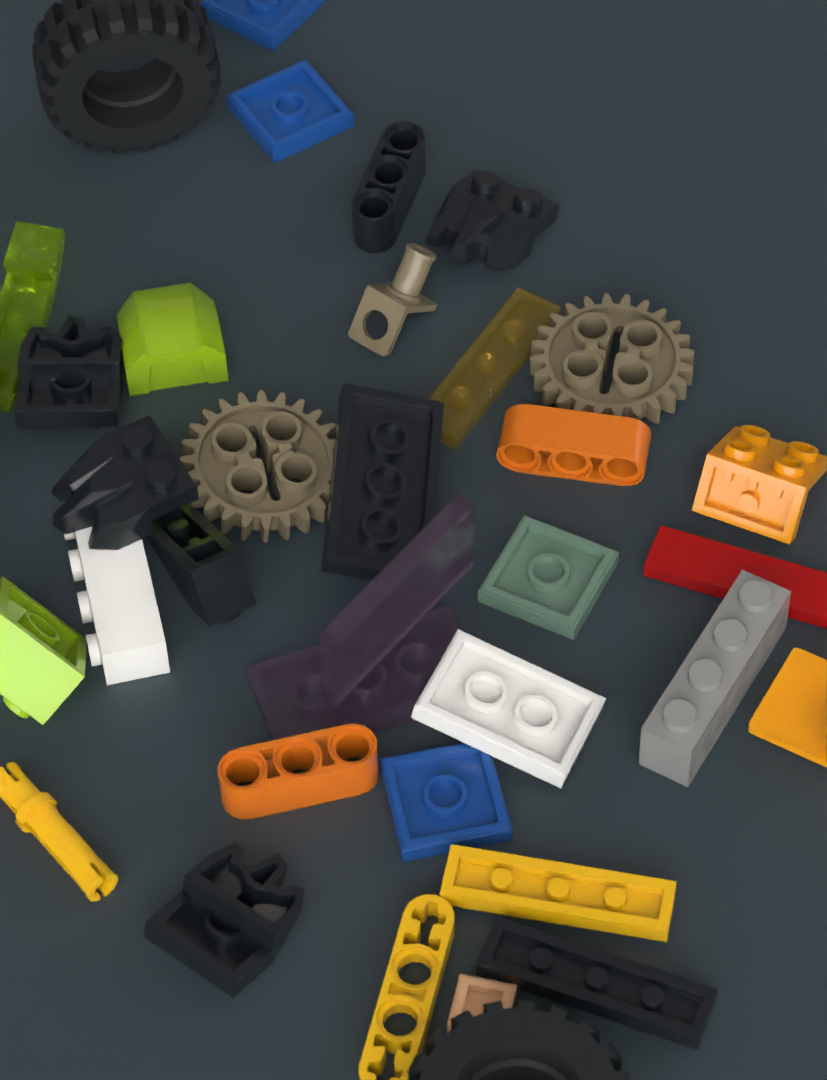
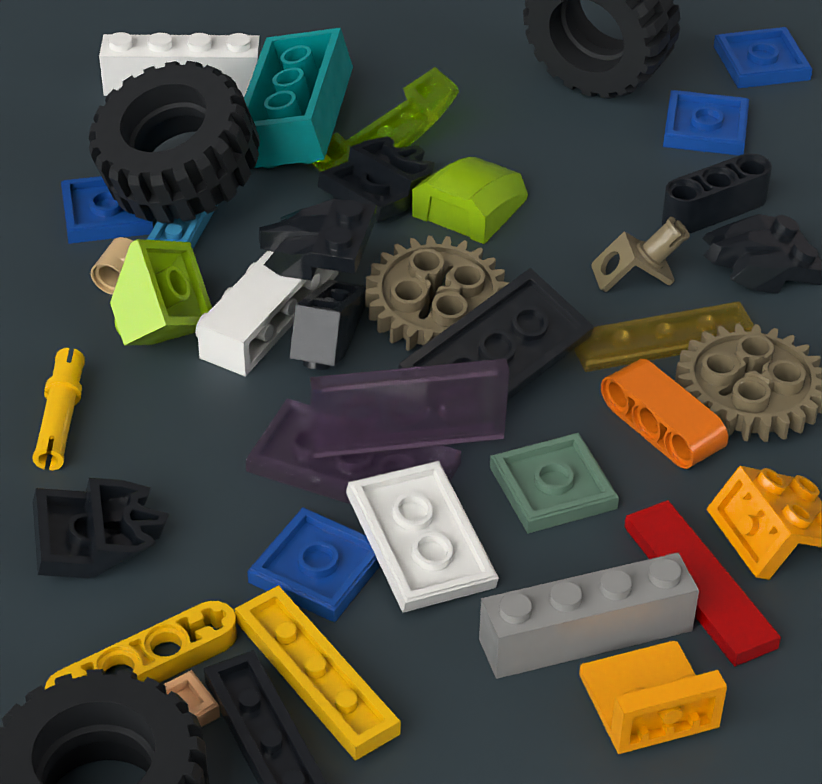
camera: 40 degrees right, 10 degrees down
orange beam [218,724,379,820] -> none

